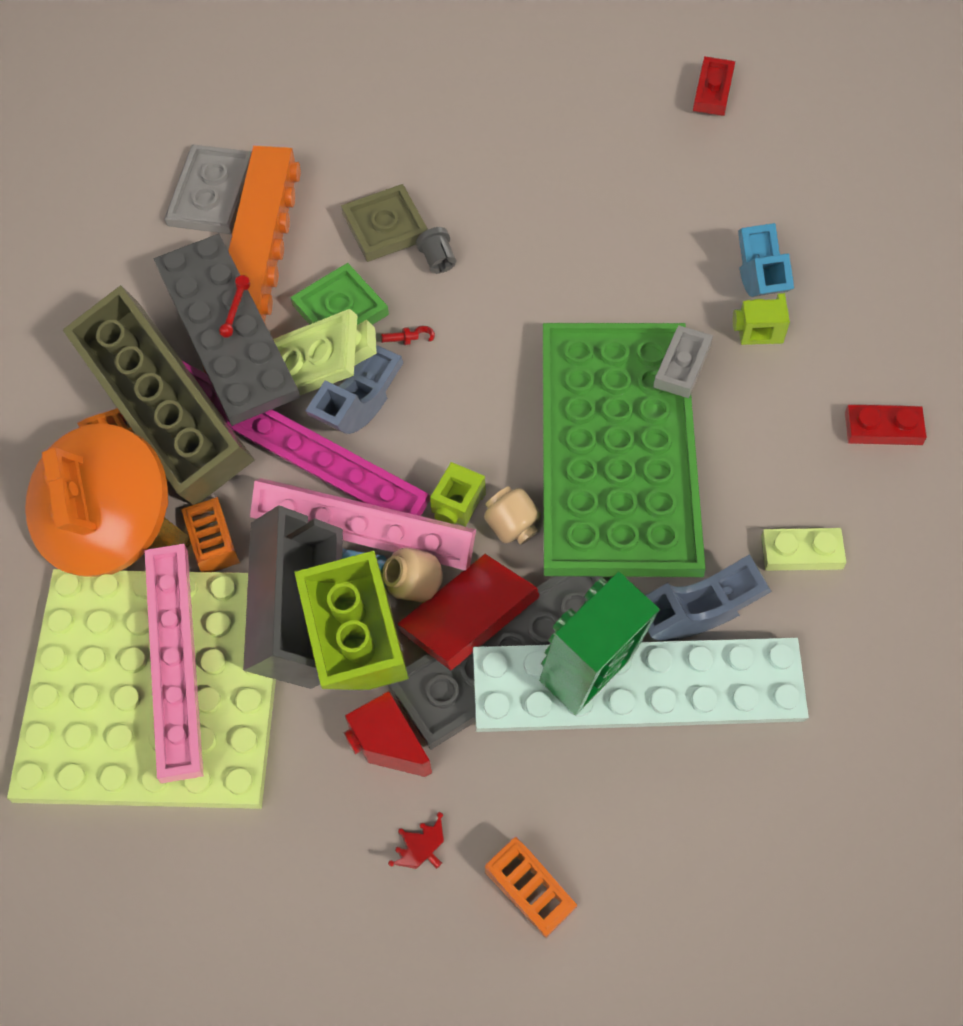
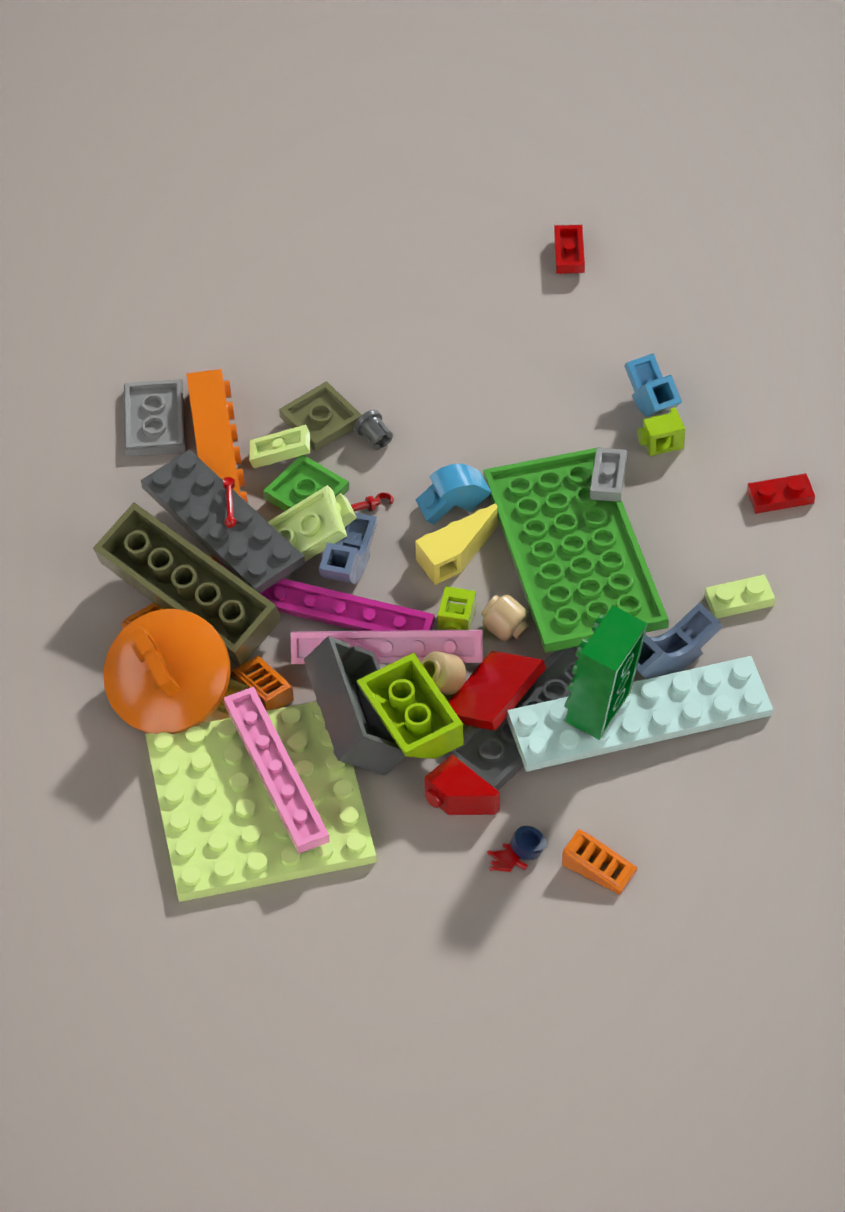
camera: 15 degrees left, 10 degrees down
none -> yellowish green plate [249,425,310,469]
none -> dark azure brick [415,464,492,525]
none -> light yellow slope [415,504,498,585]
none -> dark blue tile [510,826,546,860]

